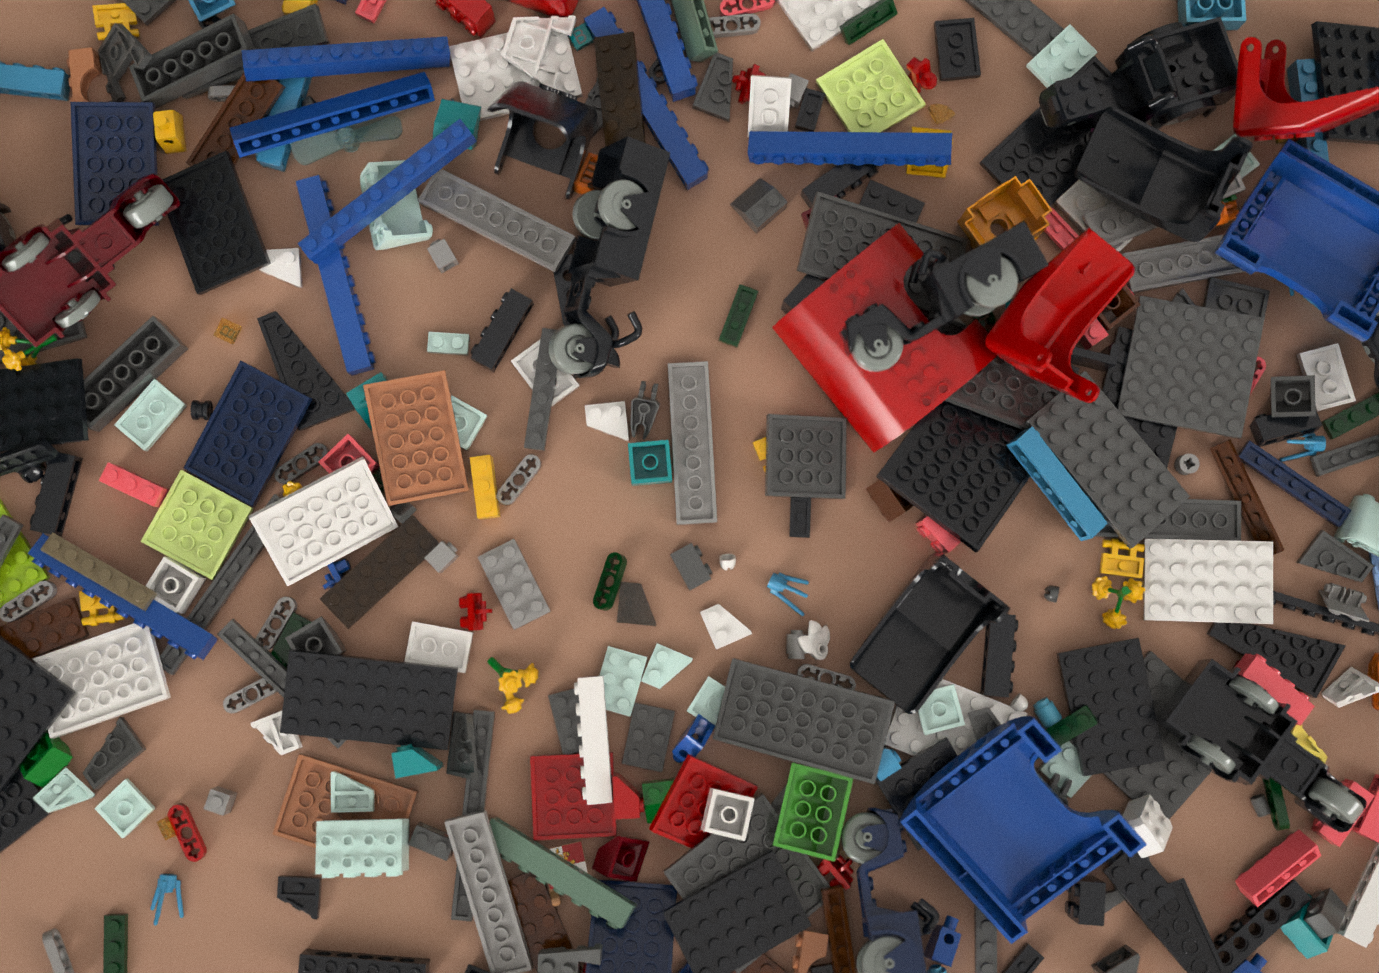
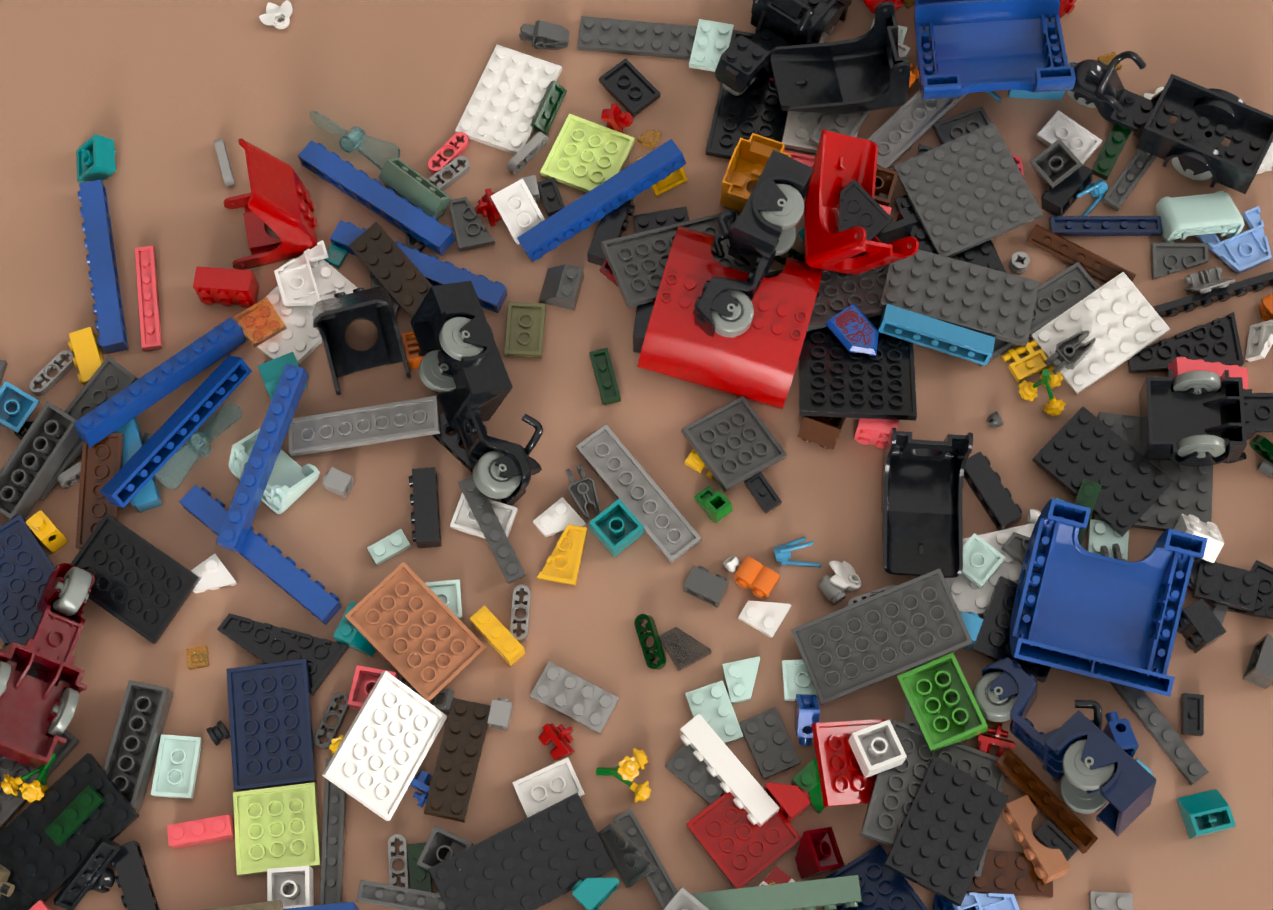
camera: 30 degrees left, 15 degrees down
none -> dark green plate [45,785,105,846]
none -> clear orange plate [234,297,287,348]
none -> olive plate [504,302,546,358]
none -> light grey beam [507,131,549,174]
none -> yellow wing [537,524,588,586]
none -> green brick [694,486,733,523]
none -> orange brick [734,556,780,599]
none -> blue tile [826,304,879,356]
none -> black plate [839,179,893,258]
none -> dark grey hinge [1044,331,1096,375]

